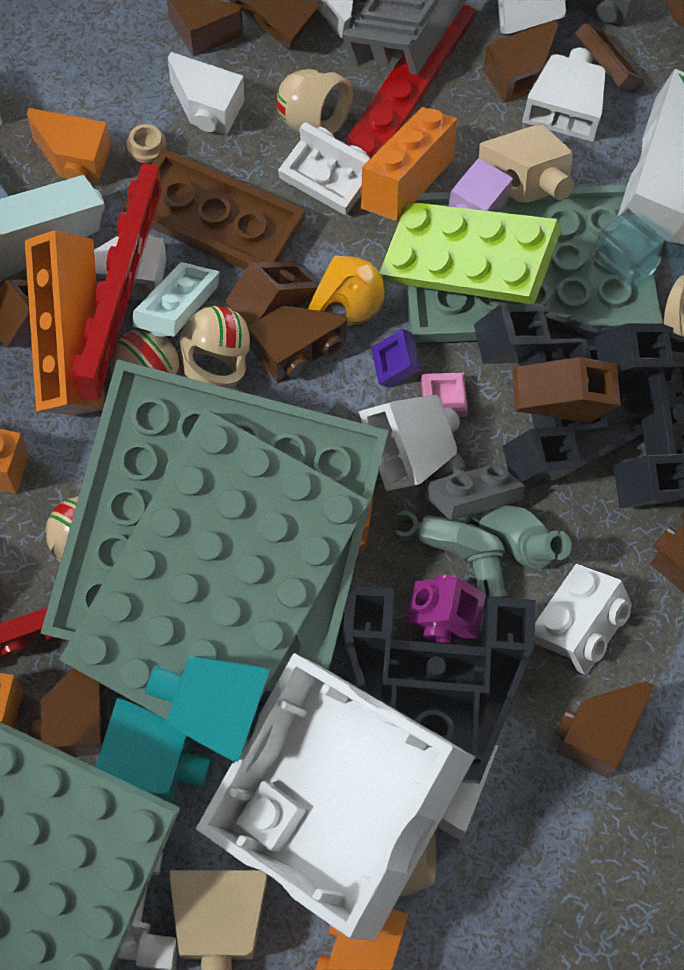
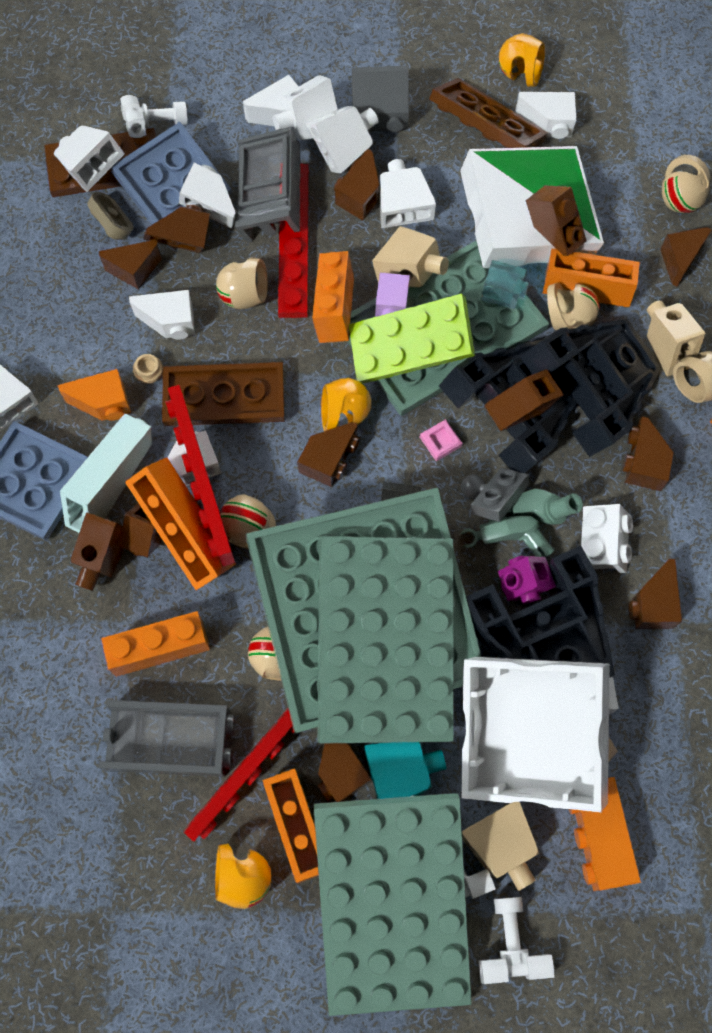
camera: 25 degrees left, 5 degrees up
light aqua plate [133,262,220,337] -> none
teal torso [144,656,270,762] -> none
tan helmet [180,306,250,389] -> none
reddish brown slope [225,261,319,327] -> none
white plate [236,781,307,853] -> none
white bracket [278,122,370,216] -> none
white torso [359,395,460,491] -> none
dark purple plate [371,329,421,388] -> none
reddish brown tile [575,23,645,93] -> none

